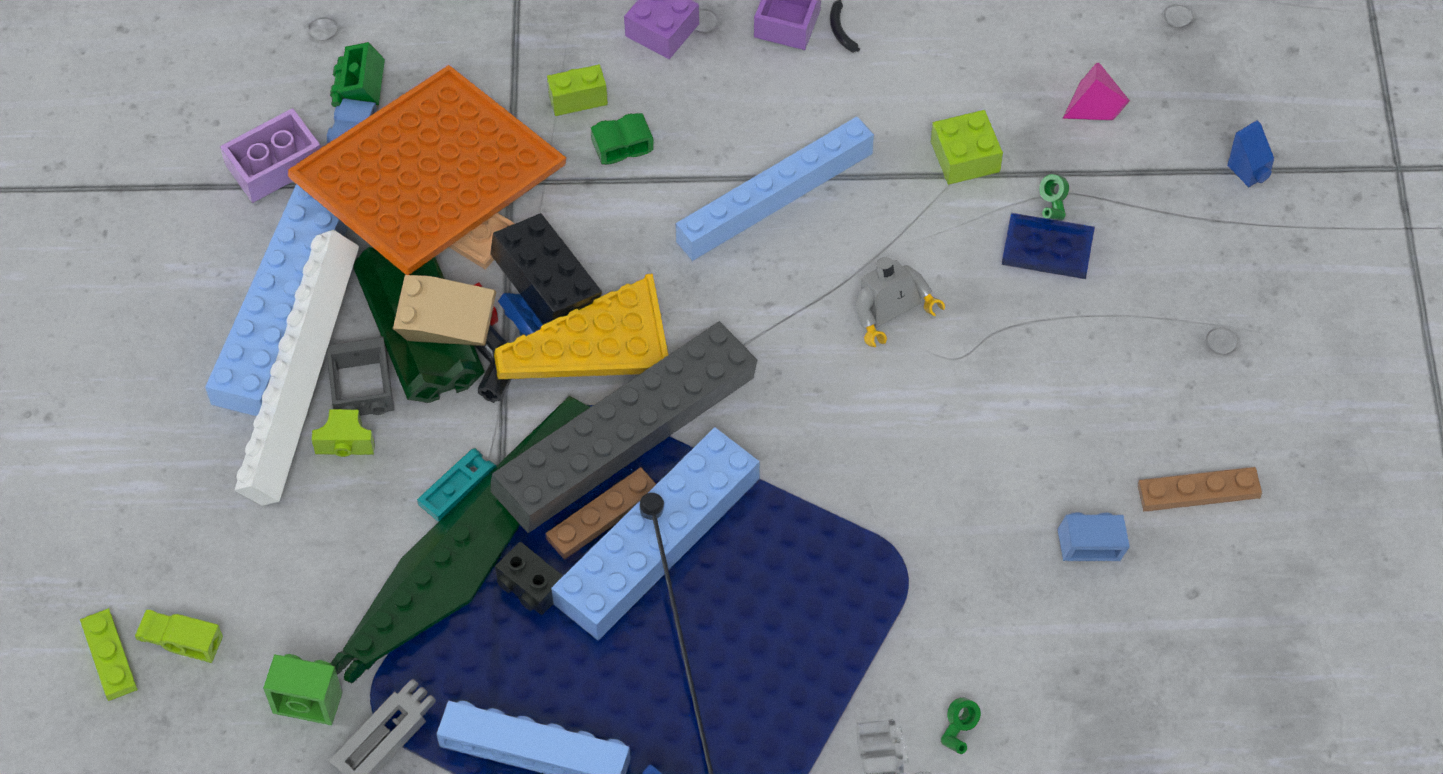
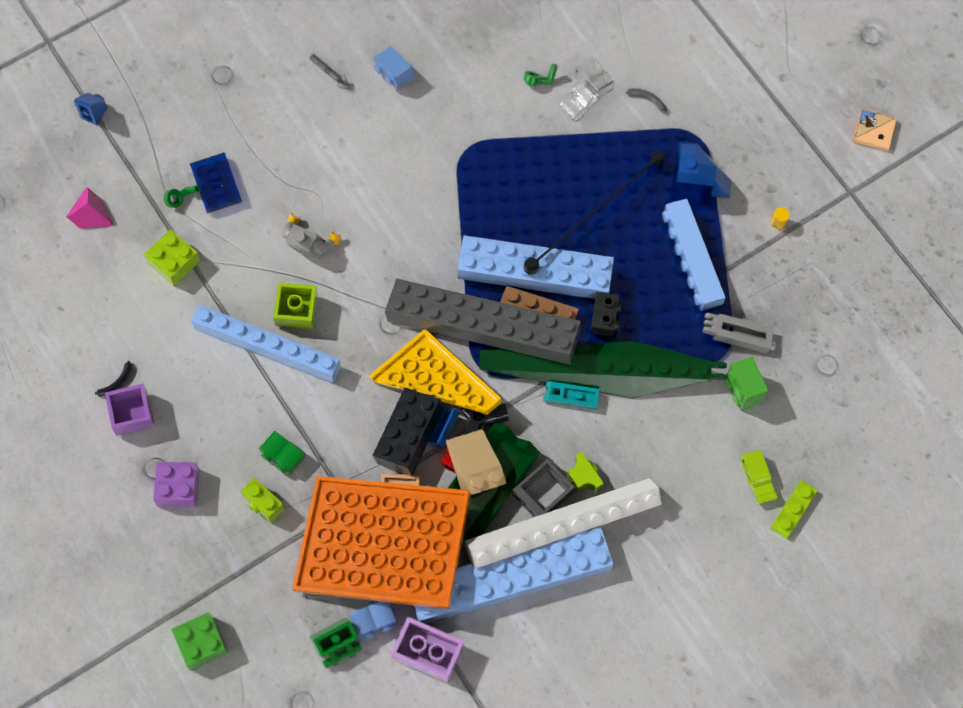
camera: 125 degrees left, 10 degrees up
medium nougat plate [1138,467,1262,512] -> none
none -> lime brick [273,282,318,329]
none -> dark grey piece [309,54,350,88]

